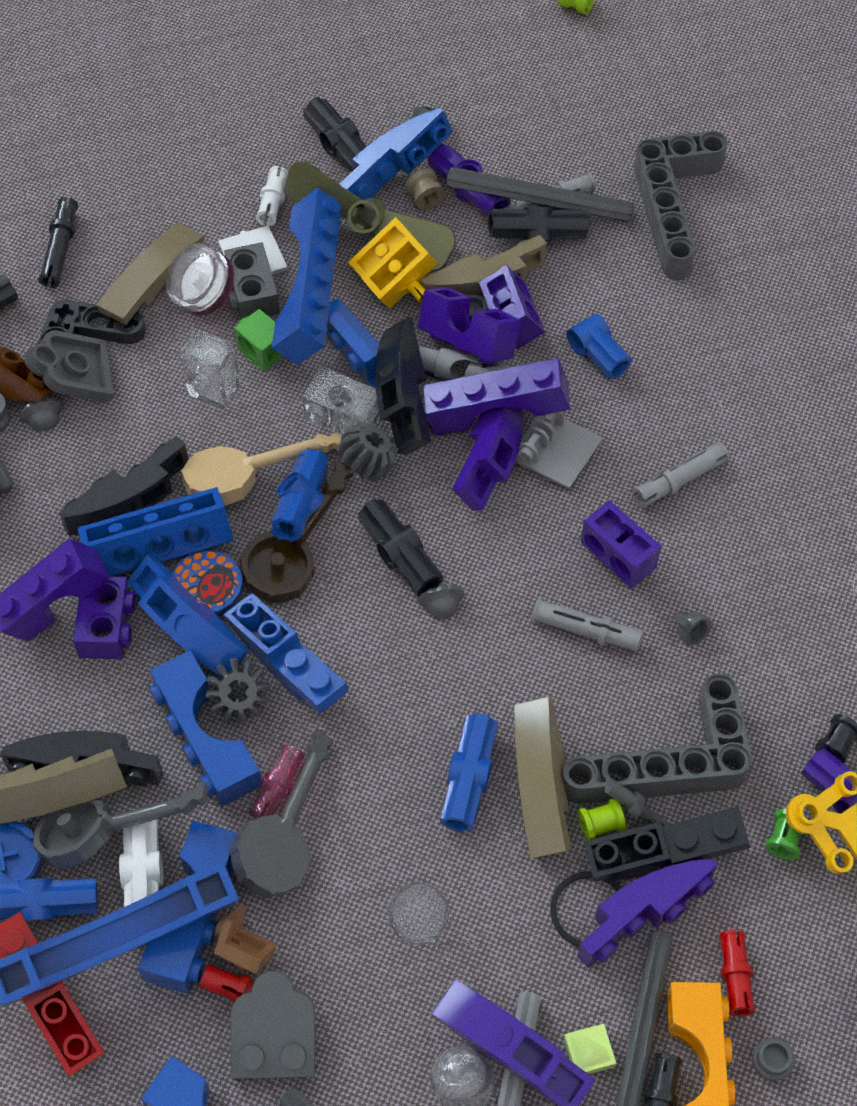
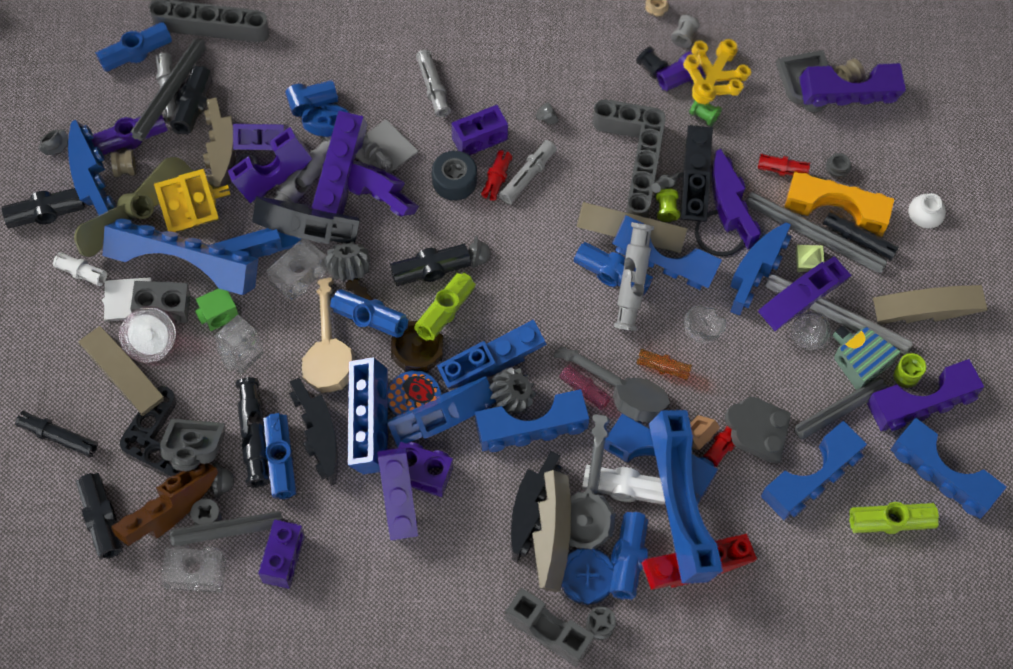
camera: 75 degrees left, 5 degrees up
none -> blue piece [95,22,173,72]
none -> black piece [235,377,270,488]
none -> blue piece [263,413,297,499]
none -> blue tile [302,104,349,137]
none -> lime piece [414,273,476,341]
none -> black wheel [432,151,477,201]
none -> red pin [481,150,513,201]
none -> blue arch [612,215,722,290]
none -> light grey piece [614,222,654,331]
none -> clear orange pin [636,348,693,381]
none -> blue slope [730,223,792,316]

